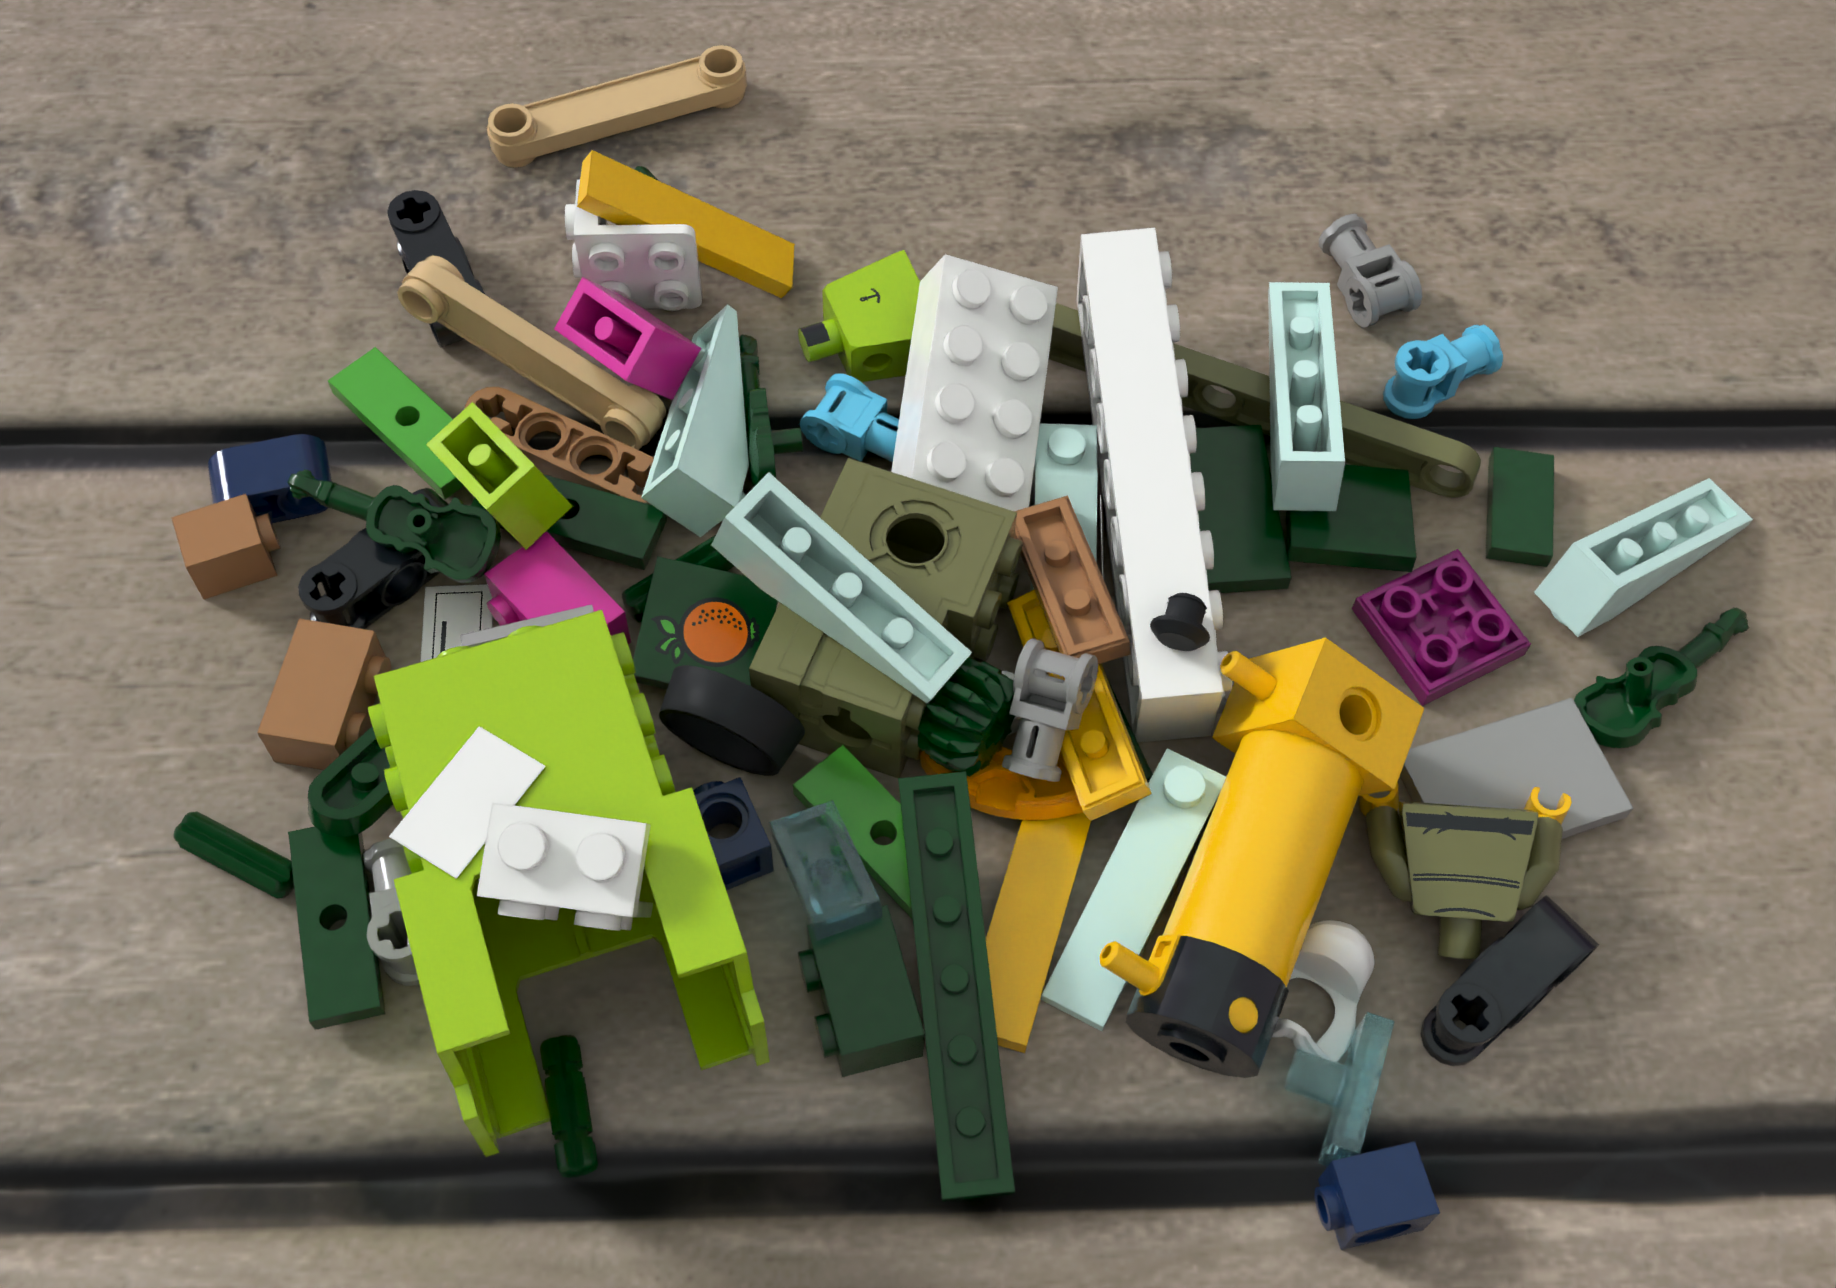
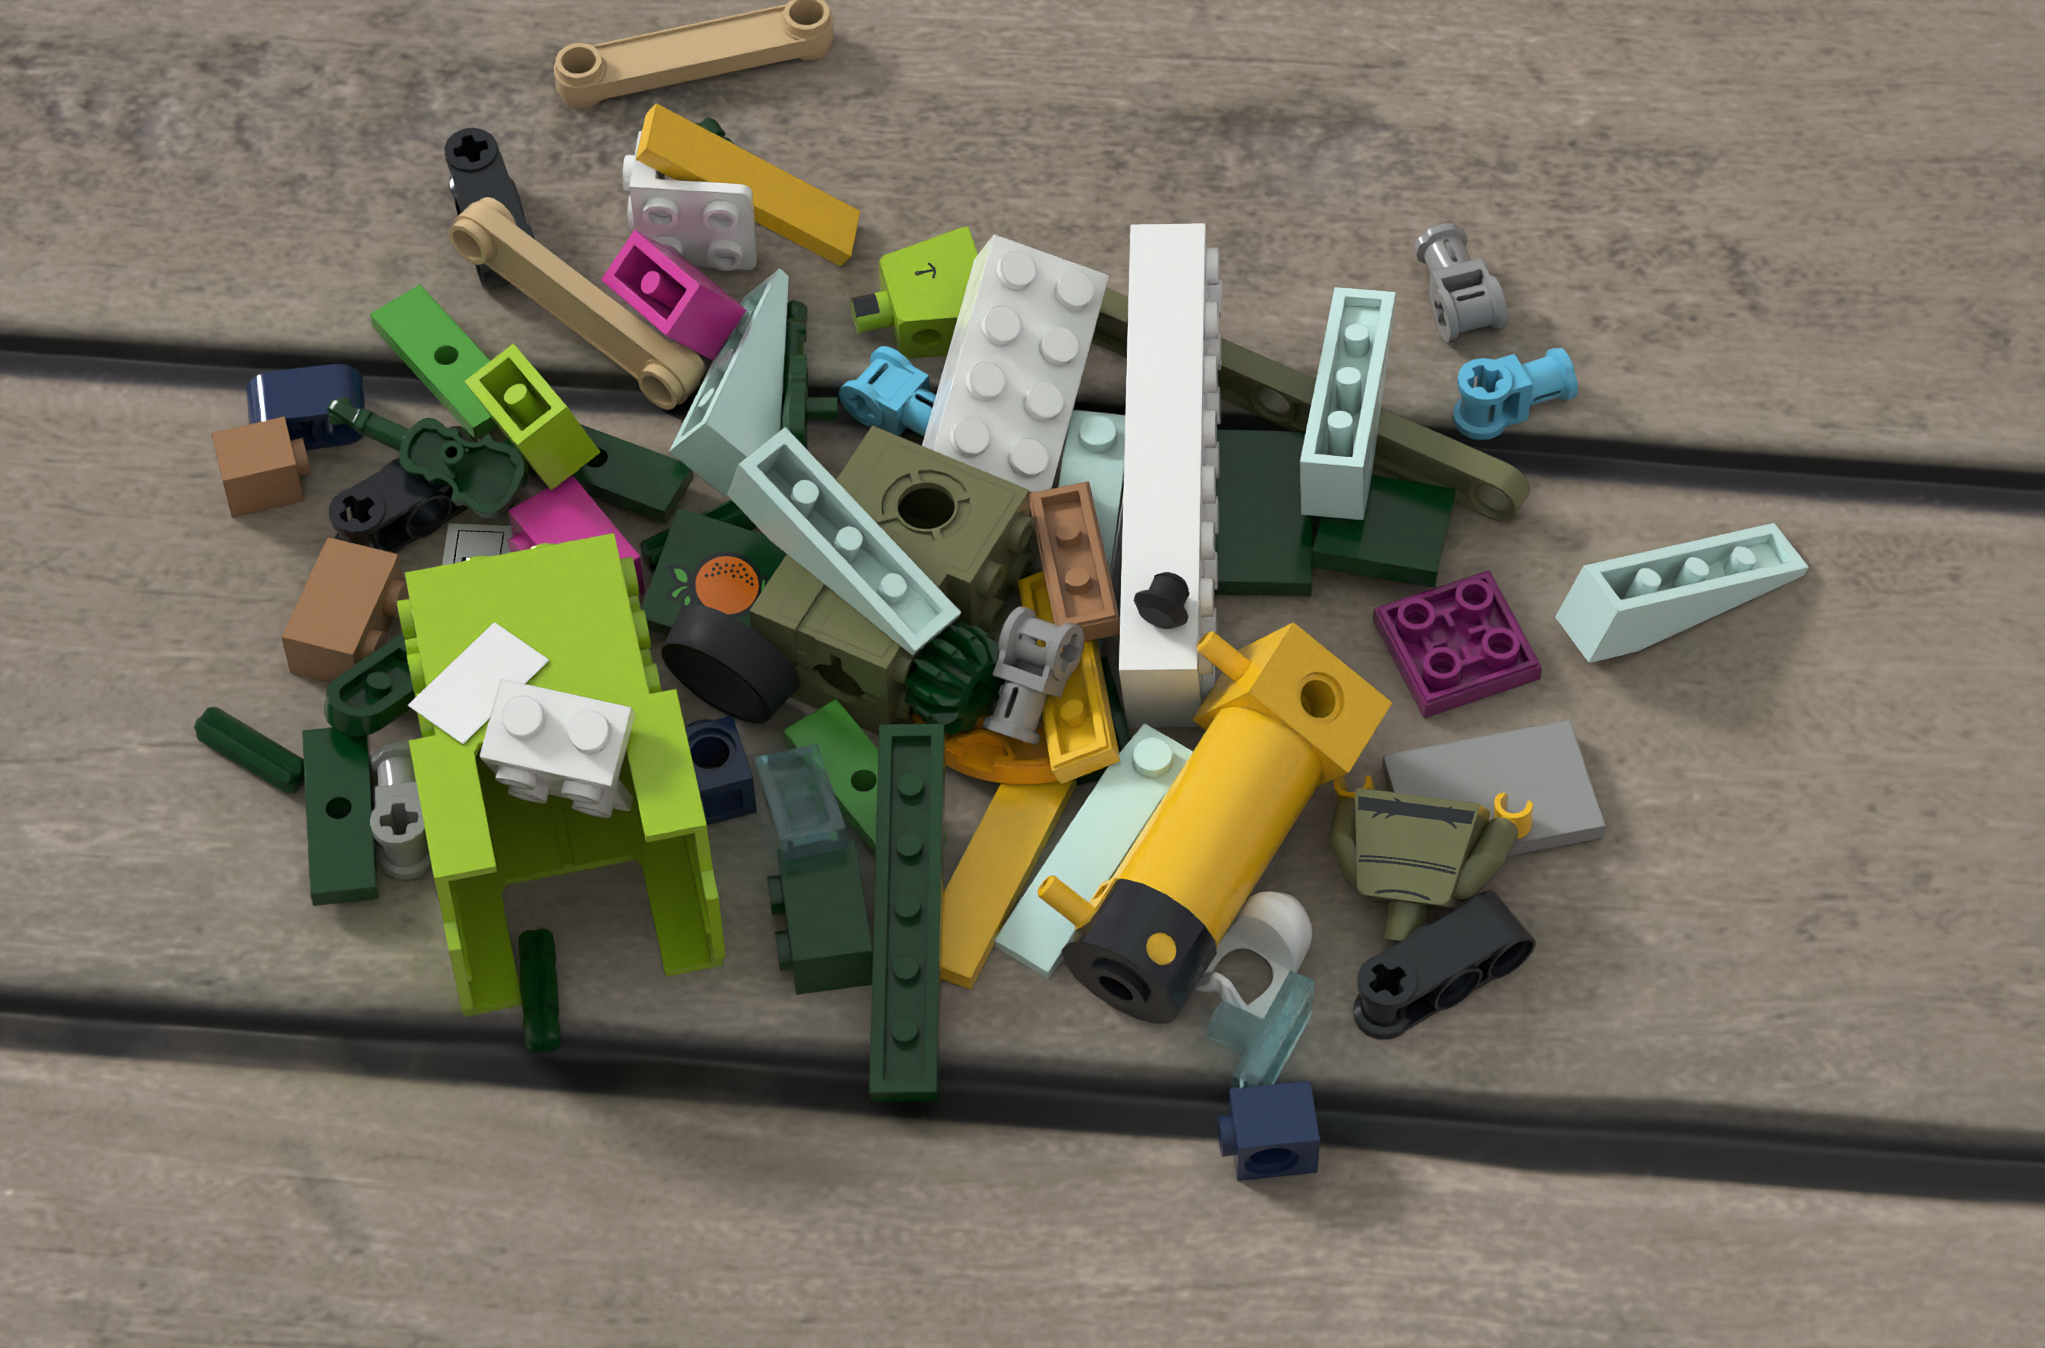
camera: 10 degrees right, 5 degrees down
medium nougat beam [465,387,654,505] -> none
dark green tile [1486,447,1554,567] -> none
dark green piece [1574,607,1749,748] -> none

